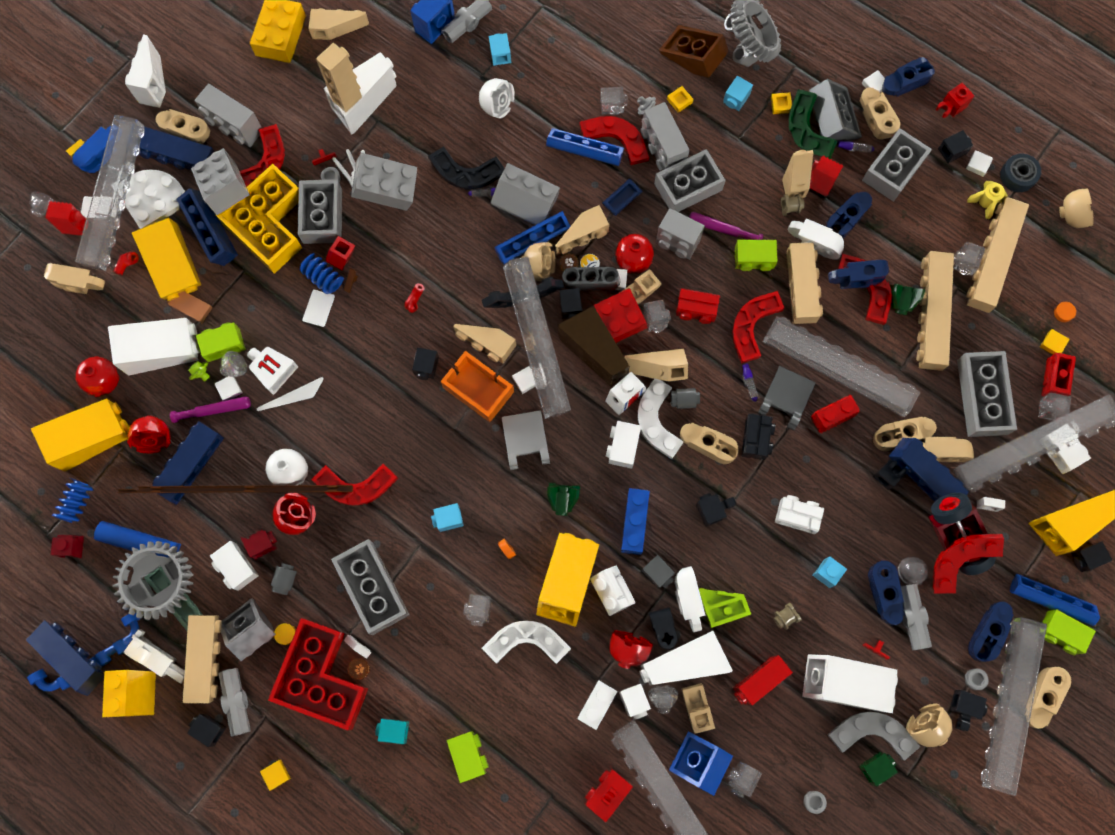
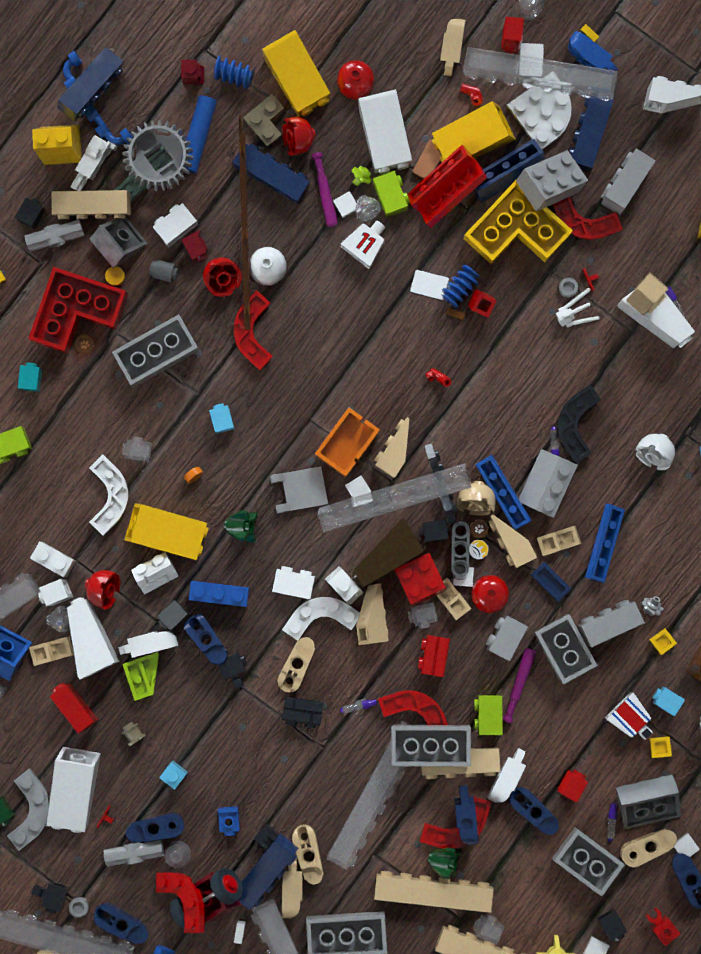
camera: 90 degrees right, 10 degrees up
tan piece [156,109,211,144] -> none
white sticker [257,377,323,411] -> none
light grey brick [298,179,342,244] -> none
white tile [344,635,371,659] -> none
light grey brick [351,153,417,211] -> none
black brick [412,347,439,380] -> none
red plate [579,116,649,165] -> none
clear brick [600,87,628,115] -> none
black piece [649,607,677,650] -> none
dark grey brick [671,388,700,409] -> none
dark grey flag [757,366,816,430] -> none
white brick [775,495,824,534] -> none
dark tan brick [781,194,804,216] -> none
tan slope [782,150,813,198] -> none
dark green plate [789,89,837,159] -> none
red brick [811,395,860,434] -> none
tan cylinder [906,703,953,747] -> none
none -> dark blue piece [184,614,228,666]
none -> blue brick [218,806,240,836]
none -> dark tan plate [243,94,284,148]
none -> light grey brick [391,725,471,766]
none -> red slope [407,145,487,228]
none -> tan slope [537,526,581,556]
none -> torso [605,692,653,740]

